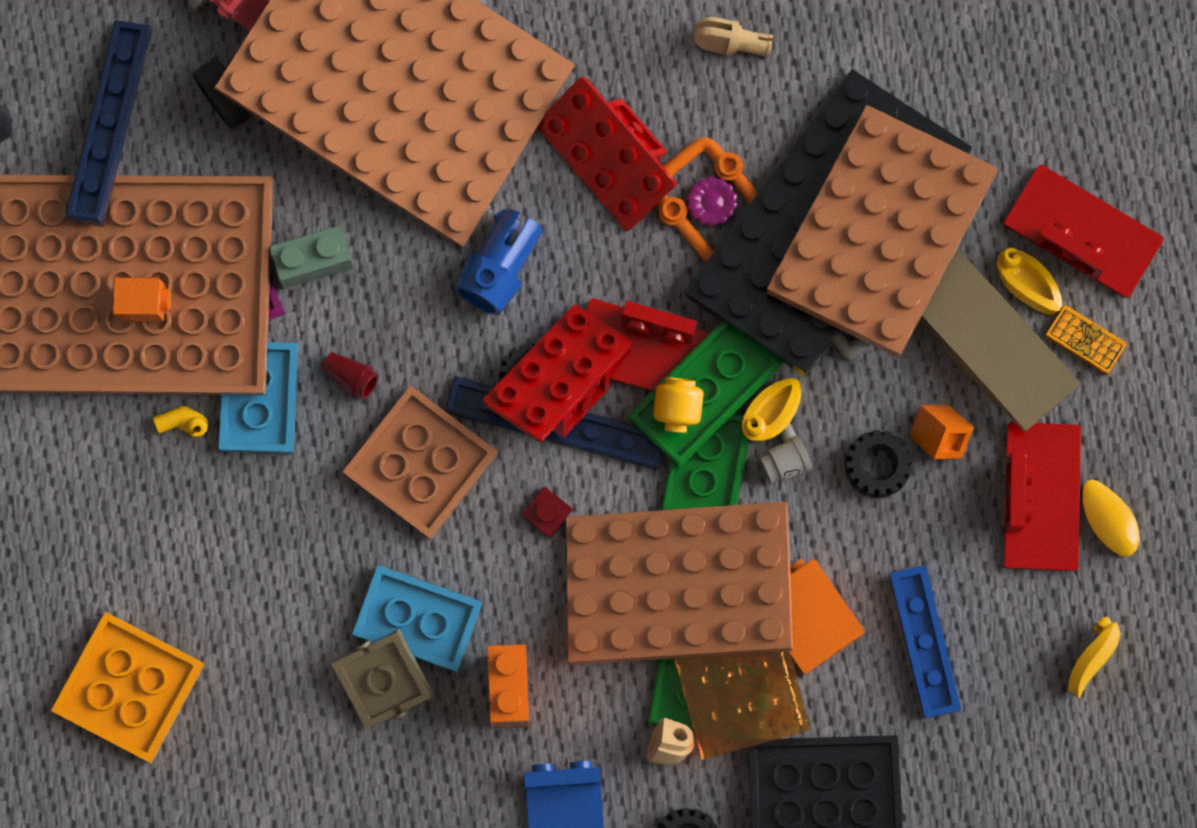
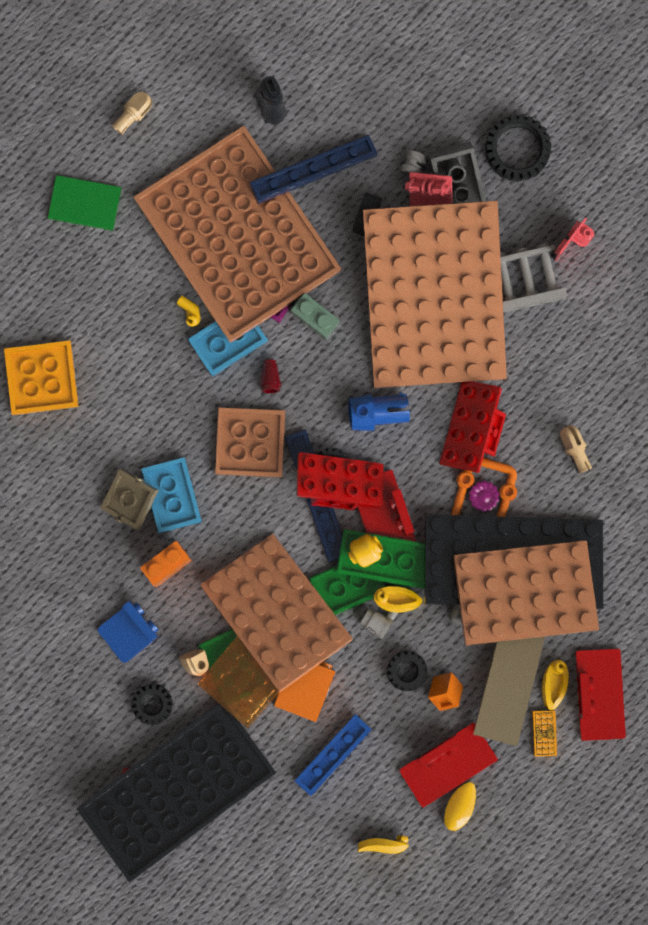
camera: 55 degrees right, 5 degrees up
orange brick [113,278,171,322] -> none
dark red plate [521,486,573,539] -> none

